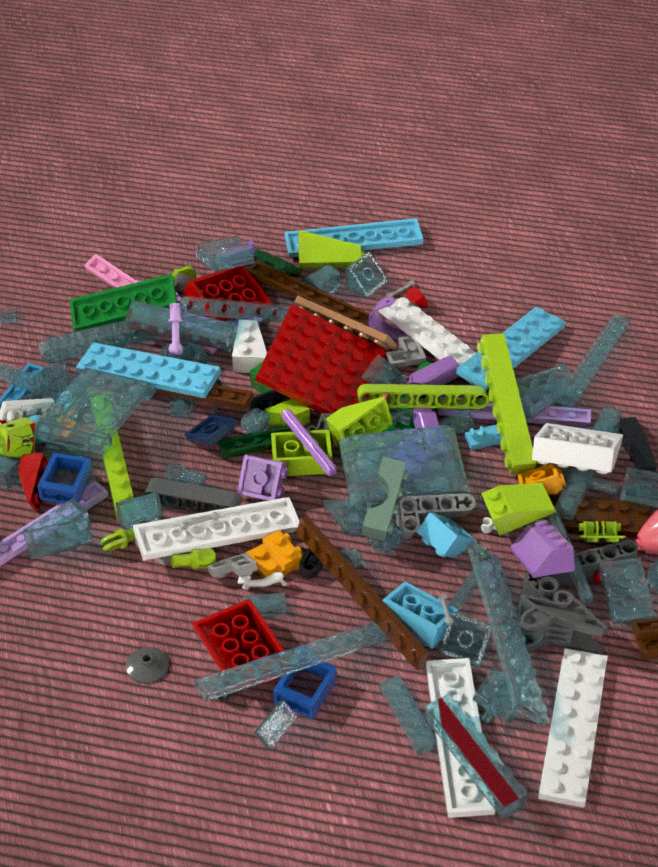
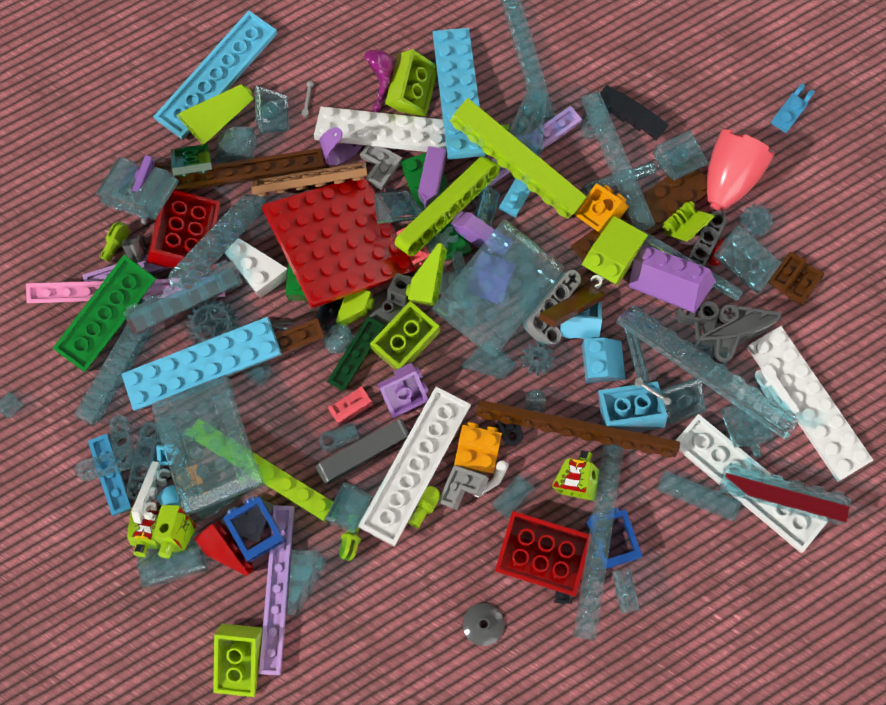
camera: 40 degrees left, 30 degrees up
lavender pin [168,303,183,357] -> none
light grey hinge [179,512,219,530] -> none
dark blue plate [184,414,237,446] -> none
medium lavender axle [282,409,337,476] -> none
sand green arch [362,457,409,541] -> none
red slope [405,286,429,307] -> none
white slope [532,423,623,474] -> none
none -> coral hinge [328,386,373,426]
none -> magenta hair [364,49,393,112]
none -> lime slope [385,49,437,117]
none -> reddish brown tile [539,285,606,328]
none -> lime torso [552,450,599,501]
none -> medium azure slope [582,338,626,383]
none -> white hinge [754,365,799,421]

